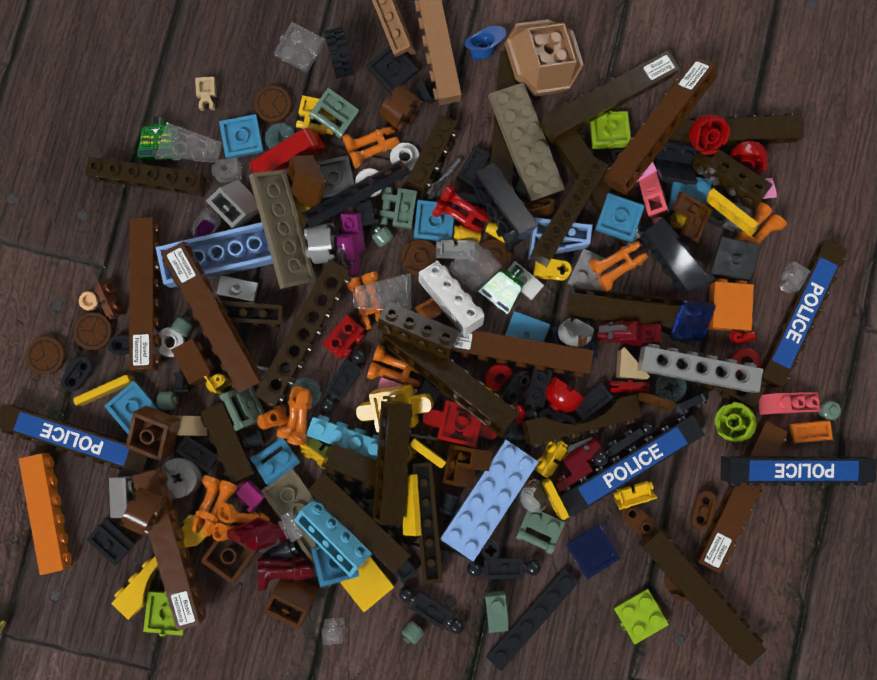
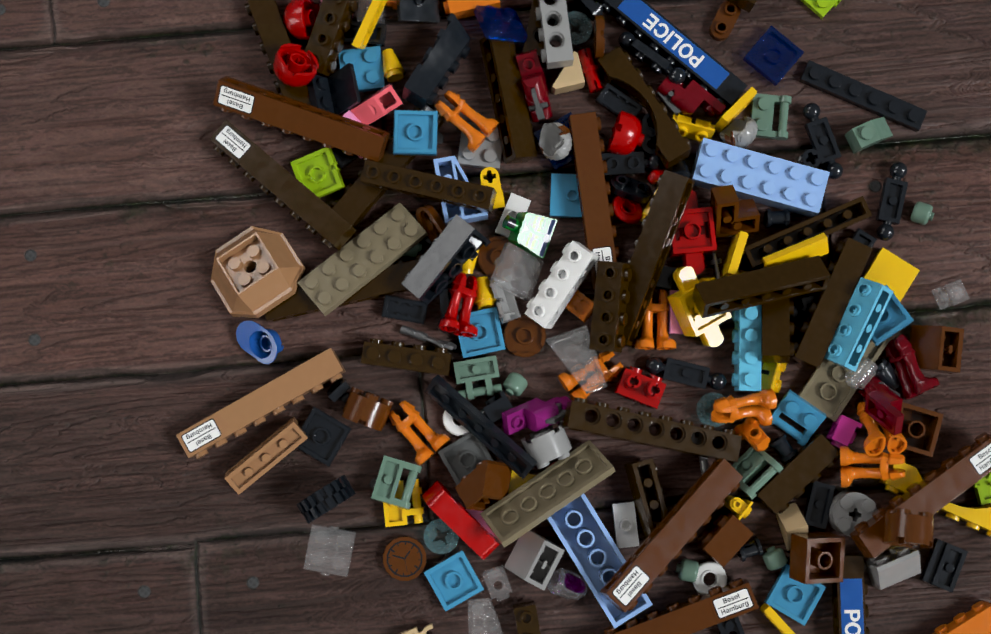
camera: 110 degrees left, 0 degrees up
white piece [390,143,419,171] -> none
yellow hinge [613,481,657,510] -> none
reddish brown tile [672,191,712,244] -> none

